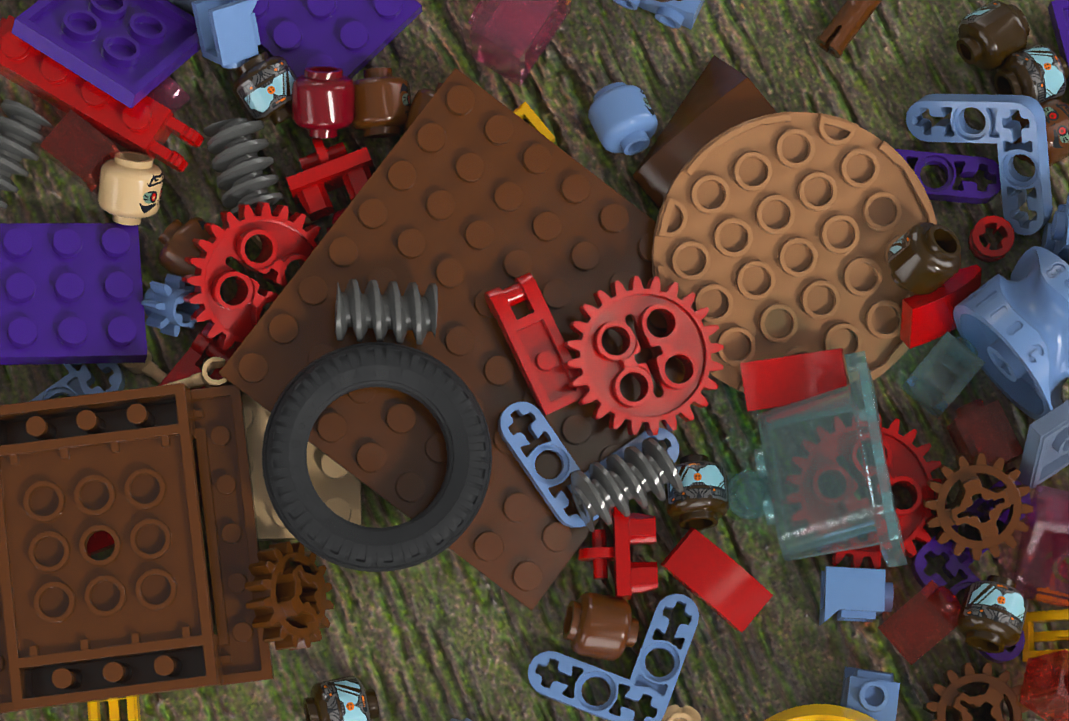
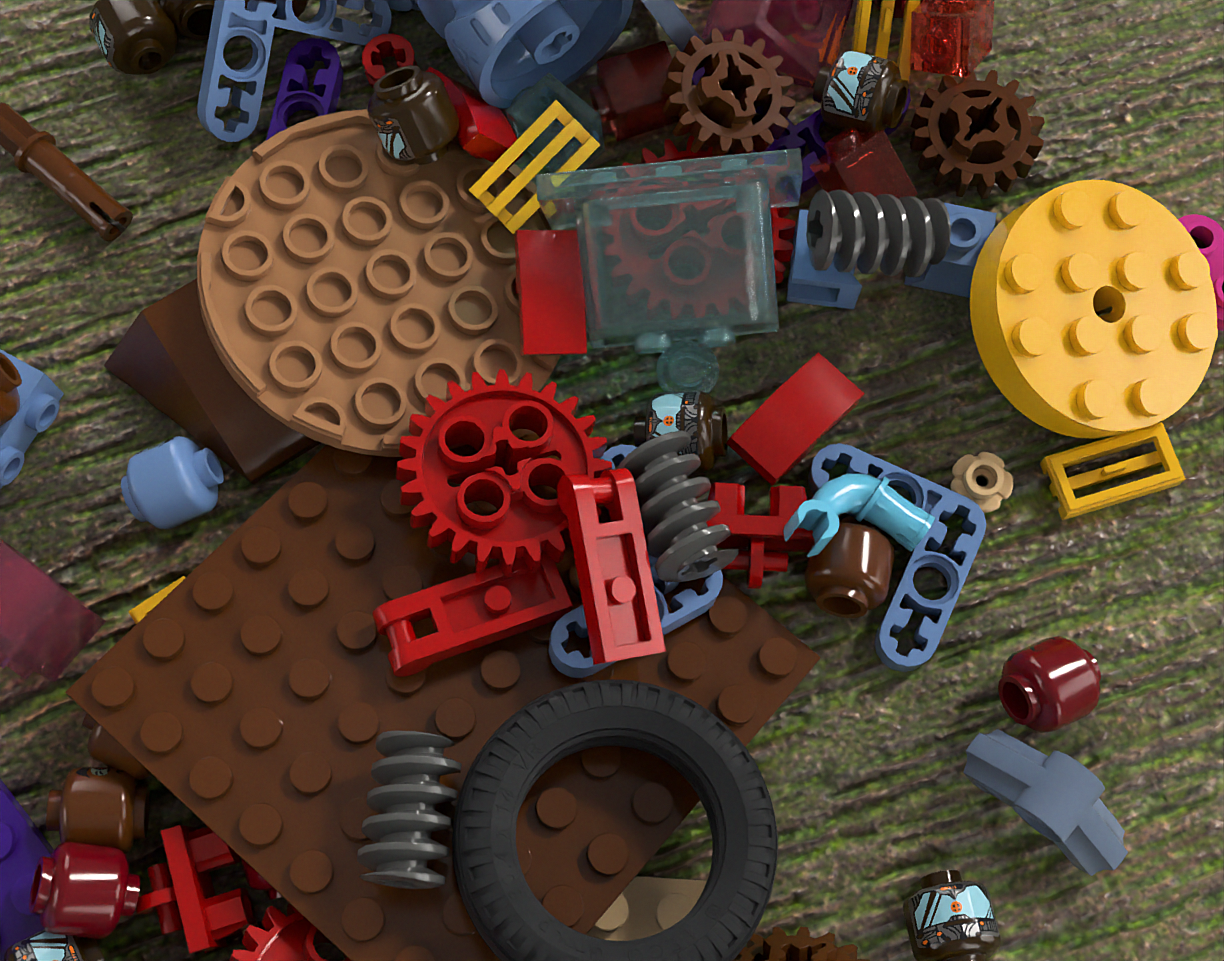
camera: 85 degrees left, 5 degrees down
none -> yellow tile [469,100,600,234]
none -> plate [557,468,666,665]
none -> medium azure piece [783,473,935,557]
none -> dark grey piece [806,188,951,278]

